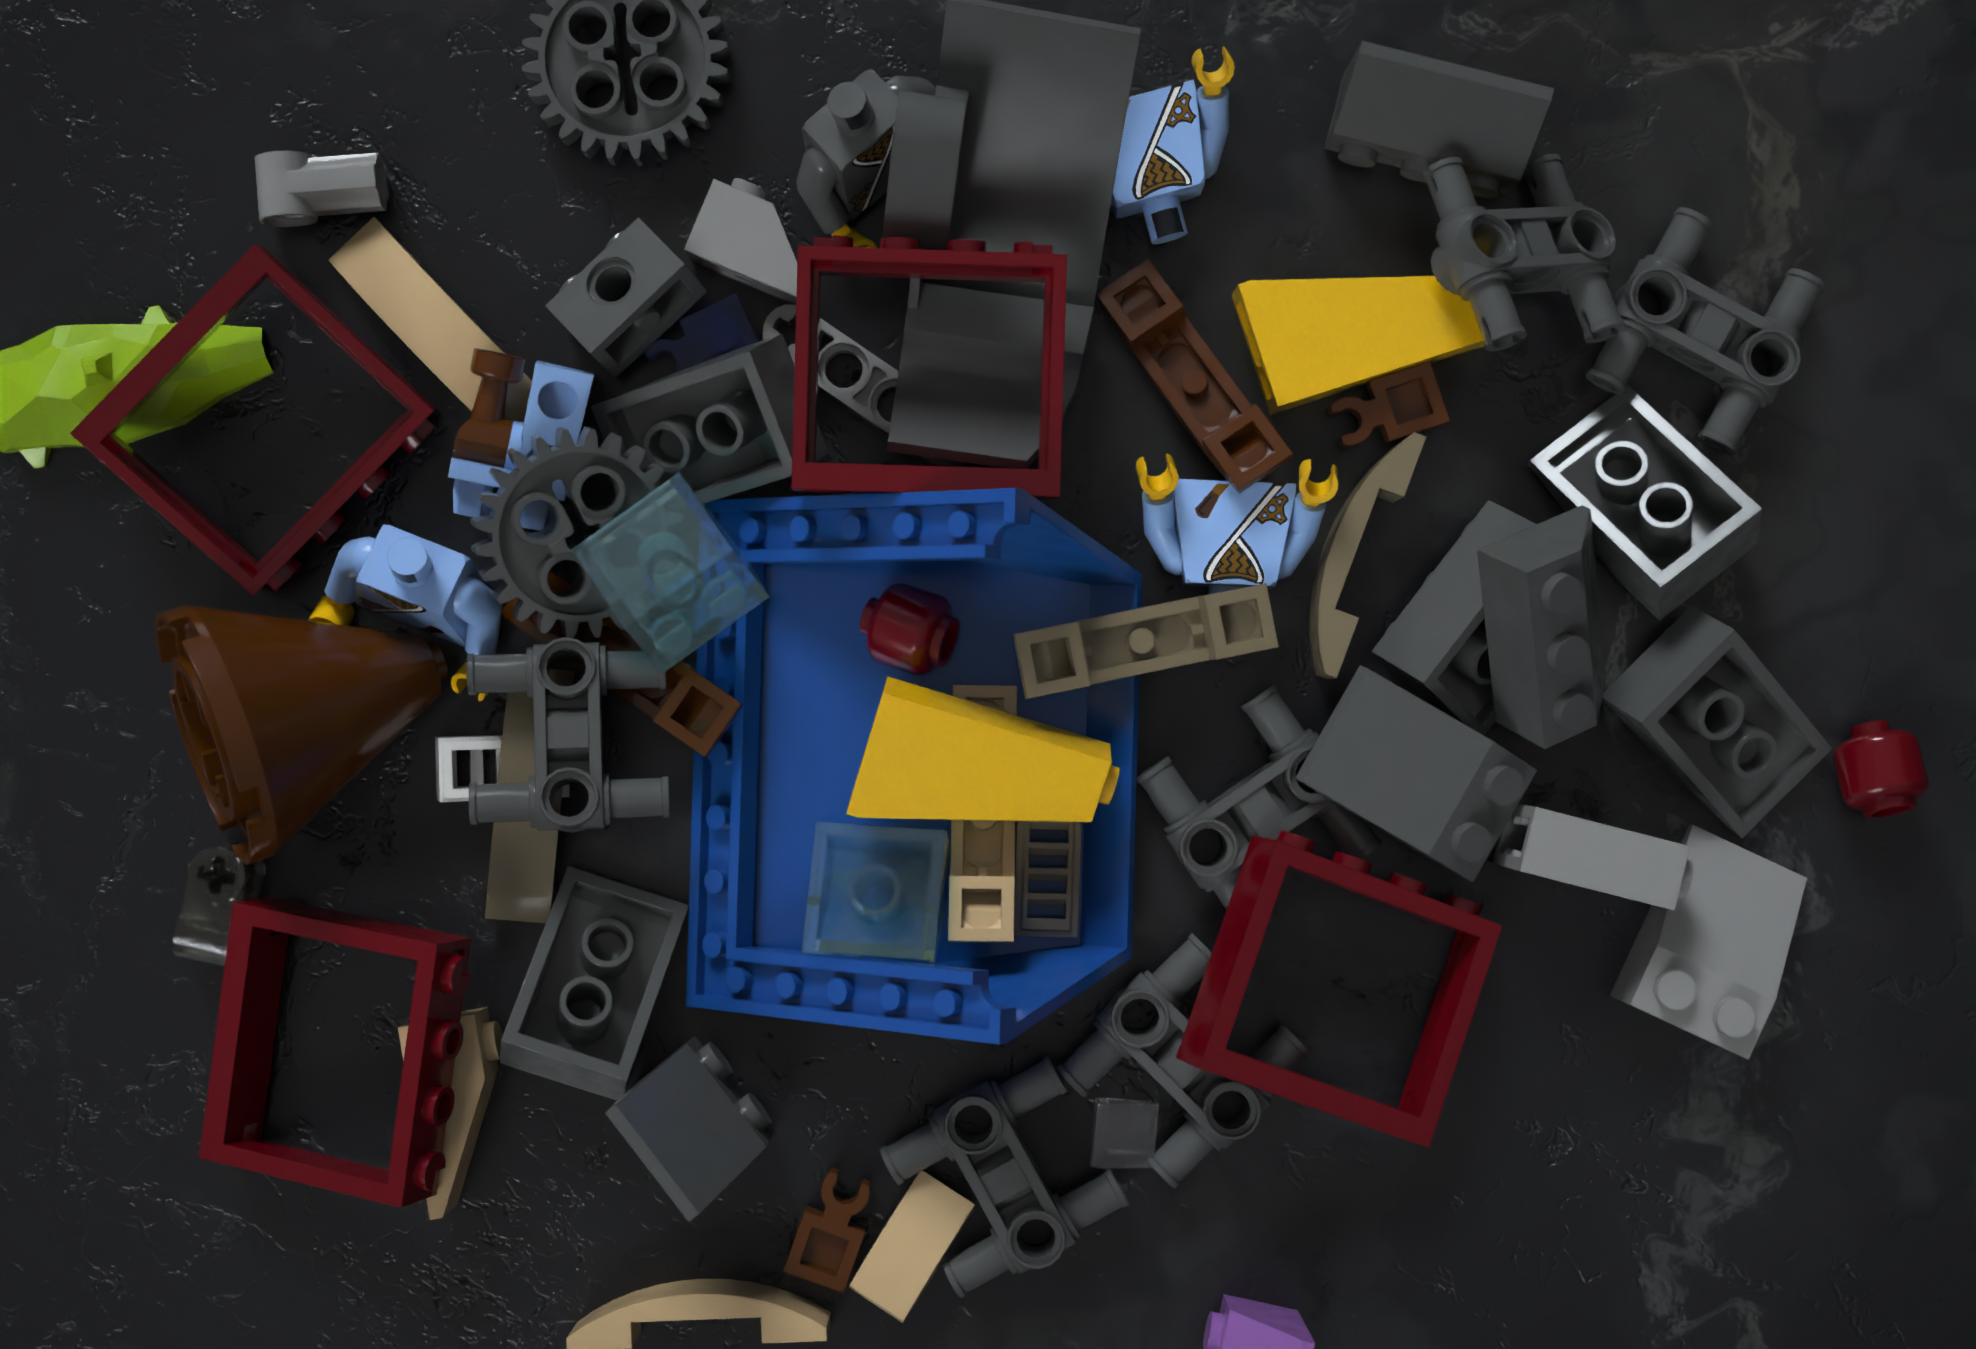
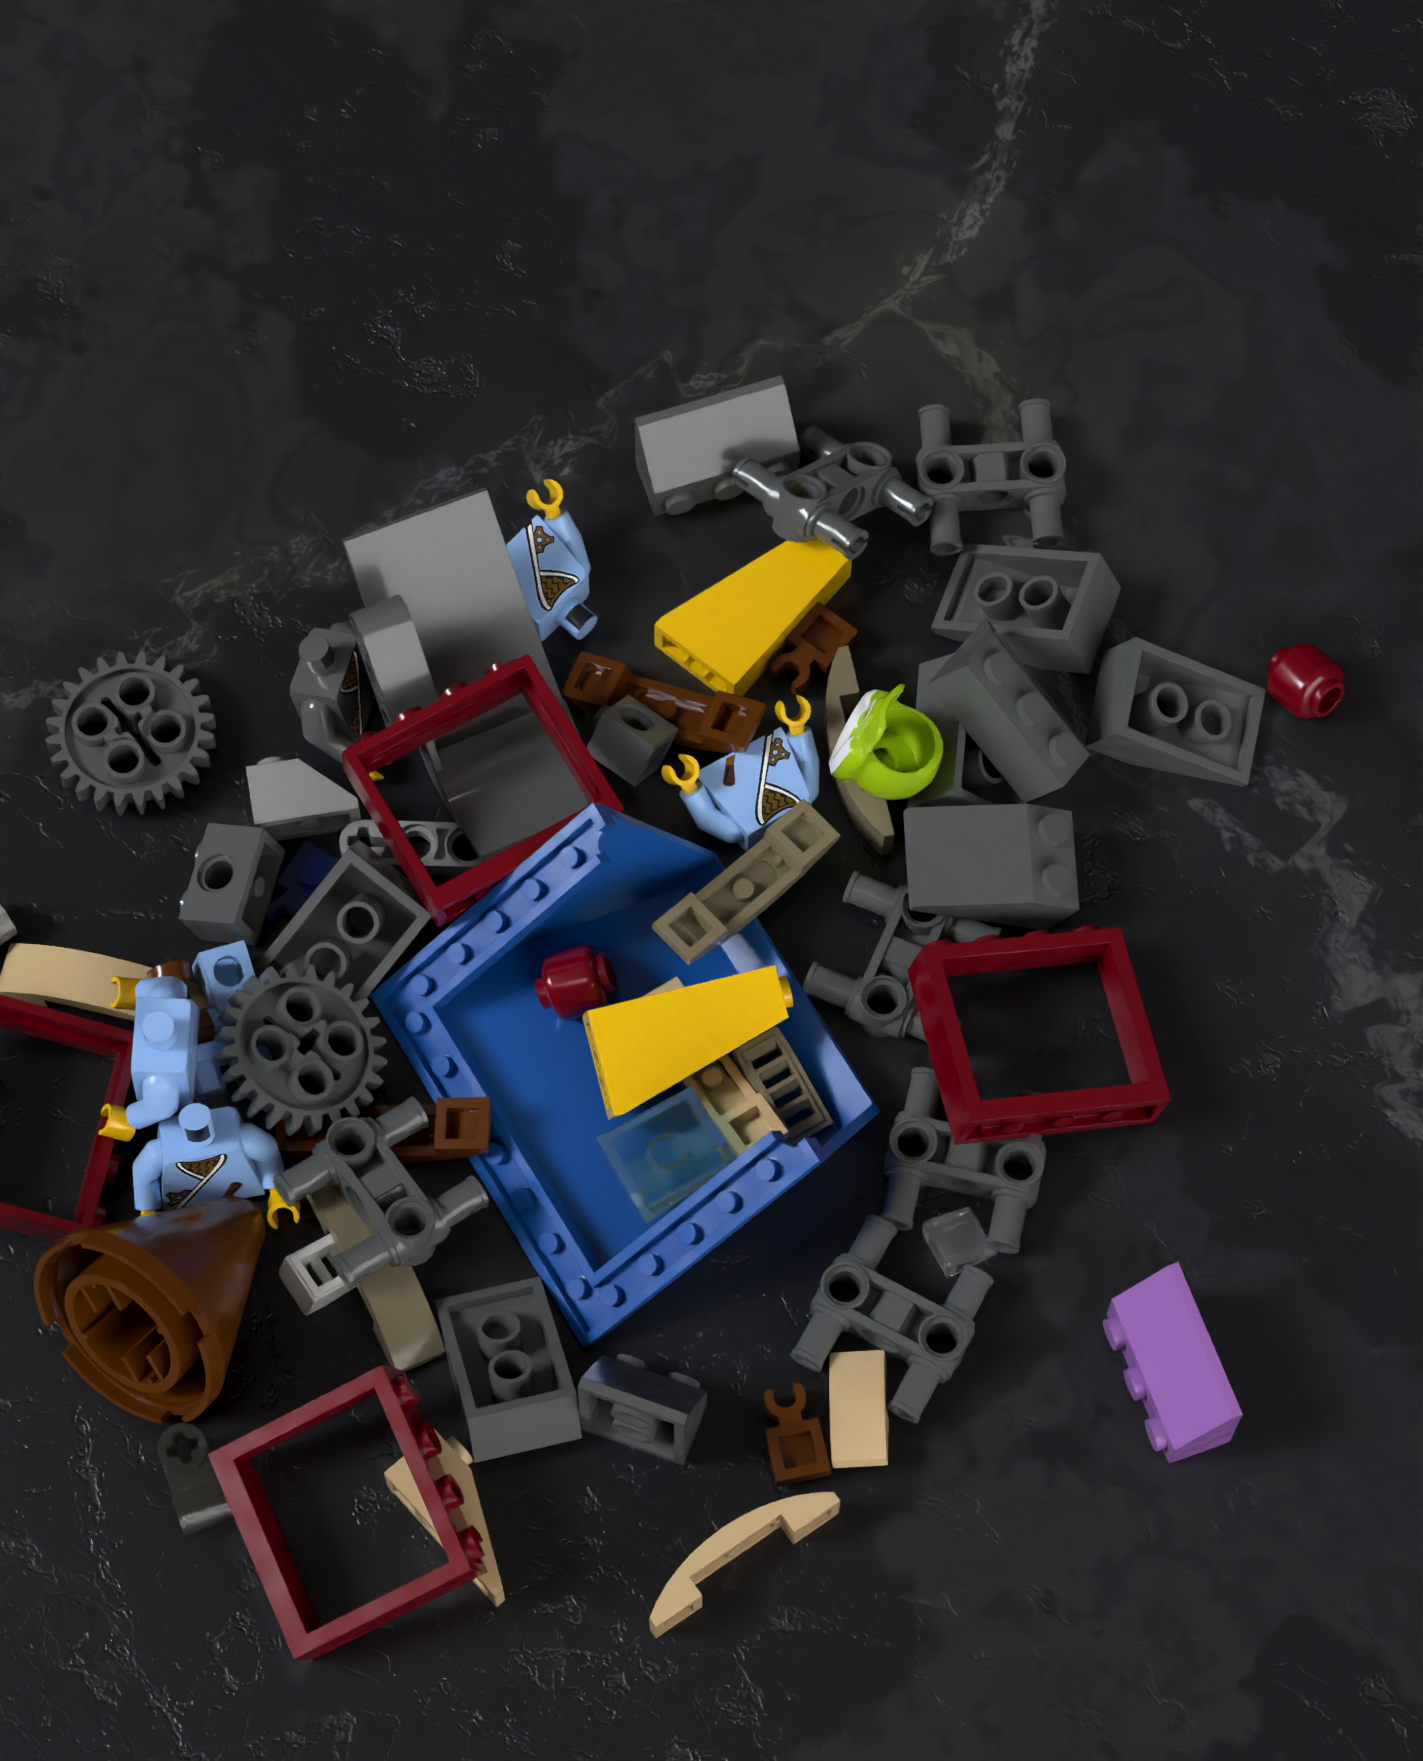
camera: 30 degrees left, 20 degrees down
clear light blue slope [573,472,769,674] -> none
light grey brick [1491,804,1693,911] -> none
light grey slope [1610,824,1807,1060] -> none
none -> light blue torso [99,976,200,1142]
none -> dark grey brick [587,695,678,786]
none -> lime piece [829,683,943,800]

